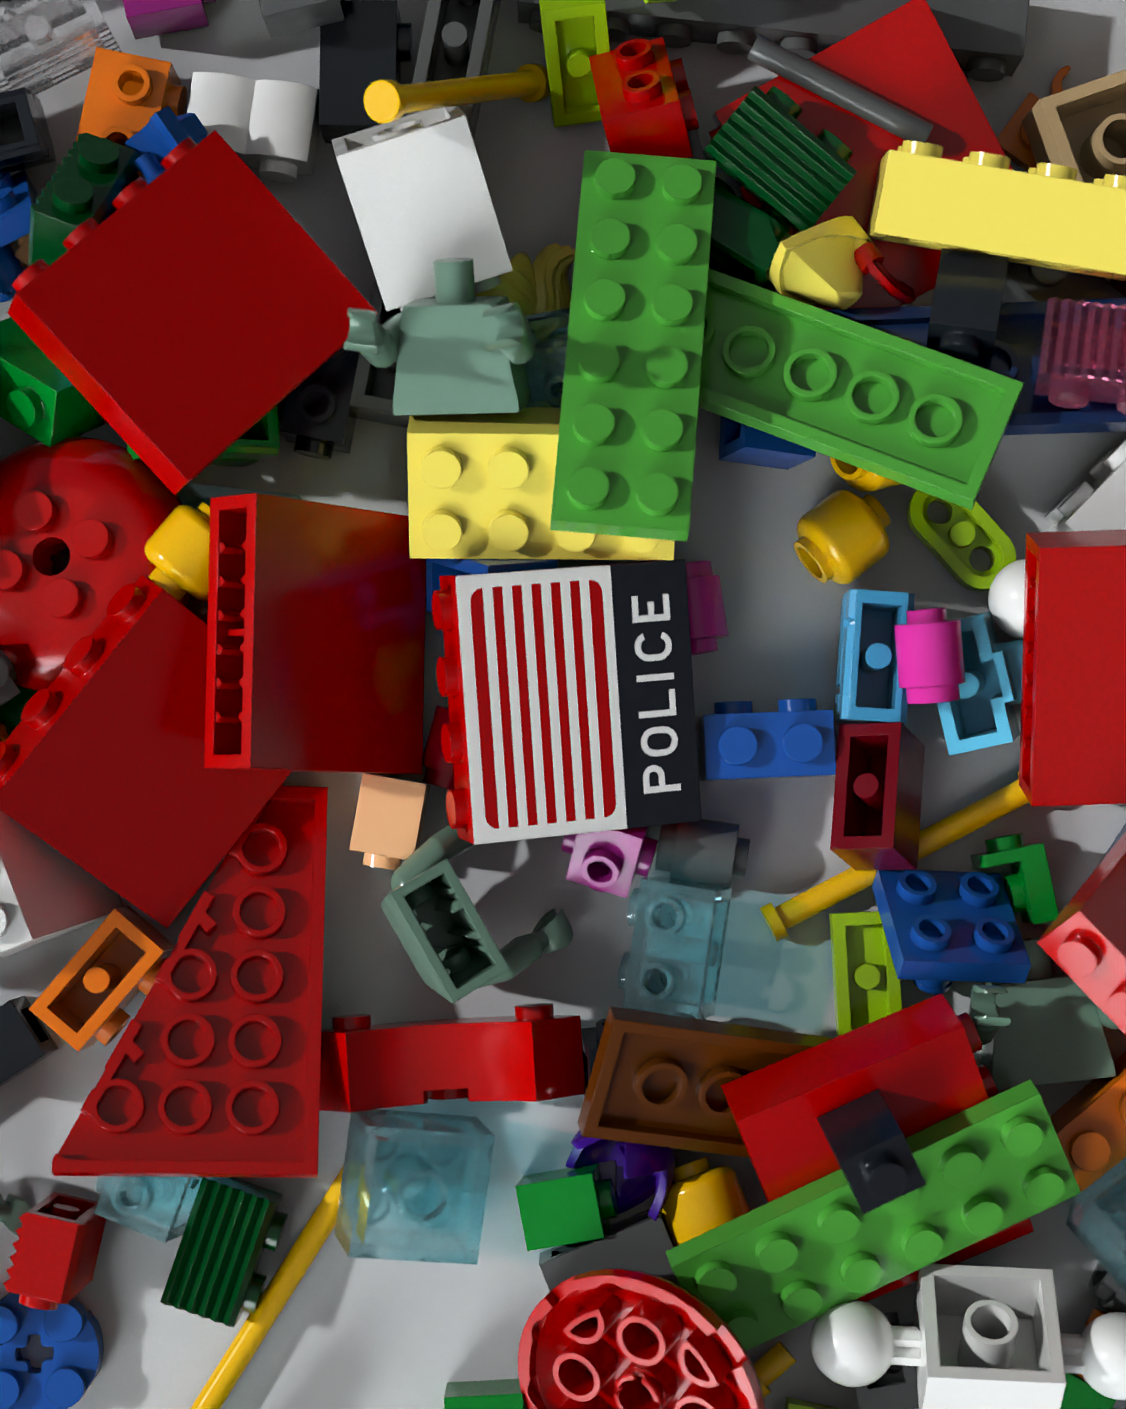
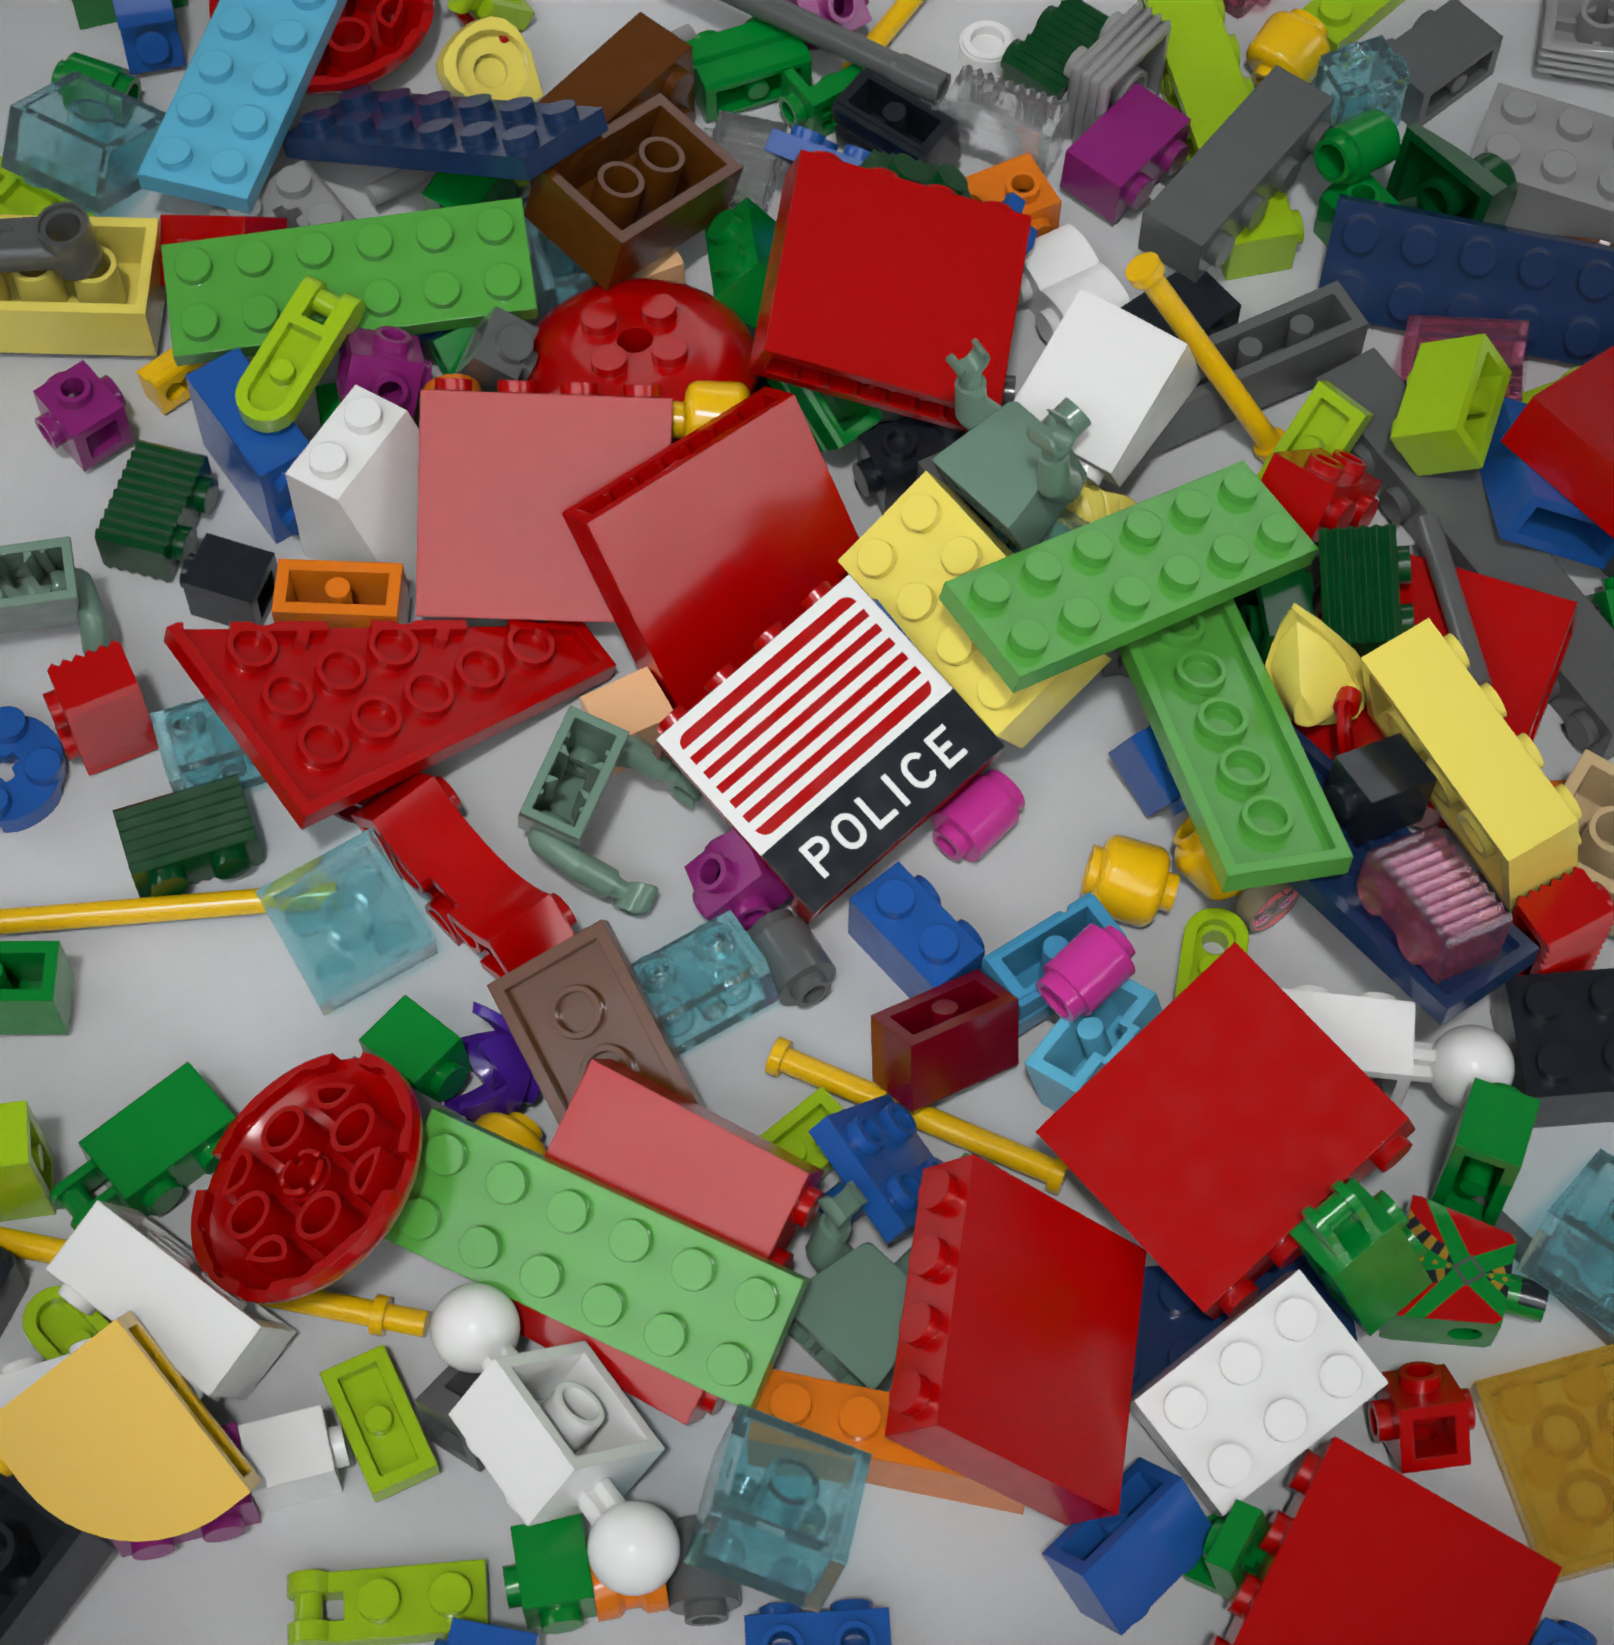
camera: 50 degrees right, 25 degrees down
black brick [817,1089,926,1214] -> none

